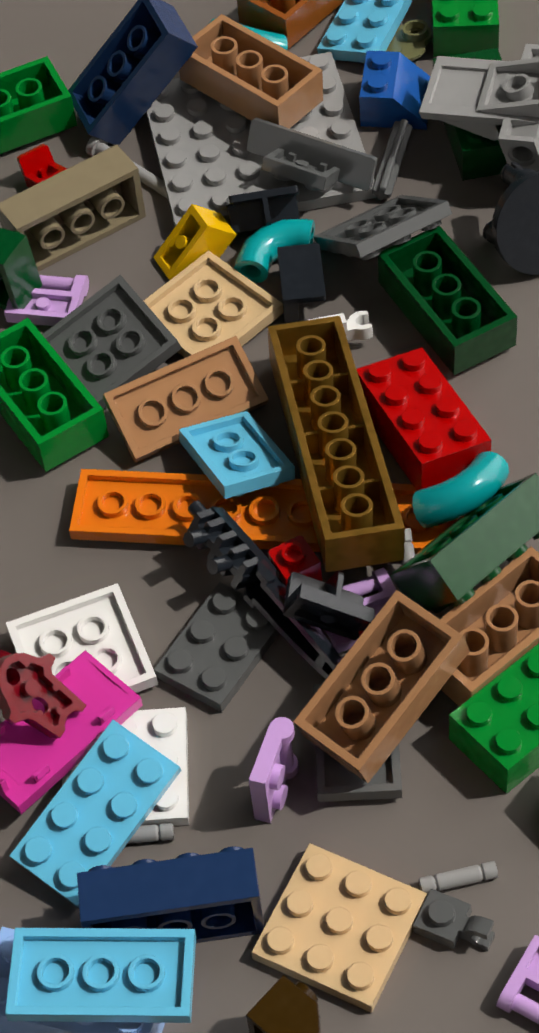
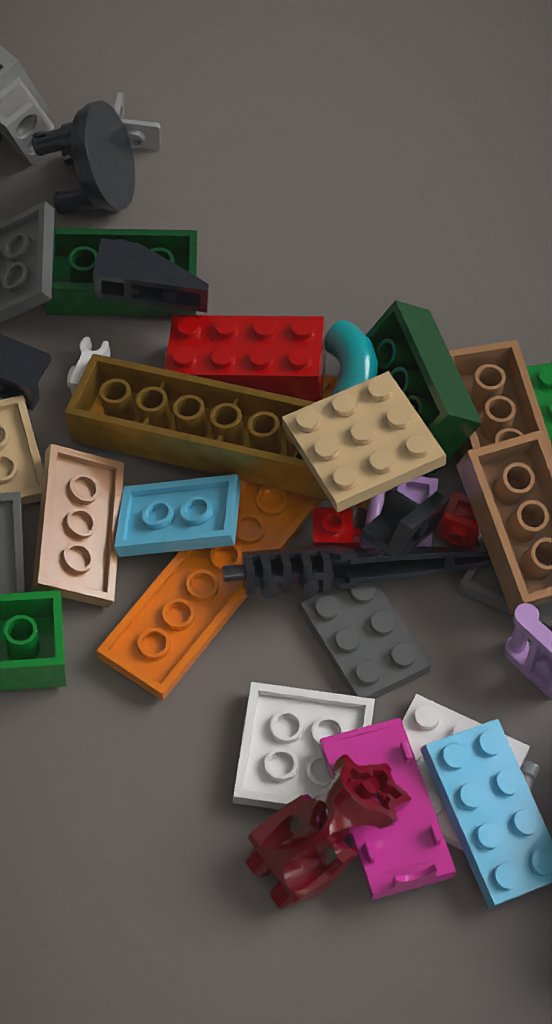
camera: 70 degrees left, 5 degrees up
none -> black slope [93,238,209,313]
none -> tan plate [282,371,446,513]

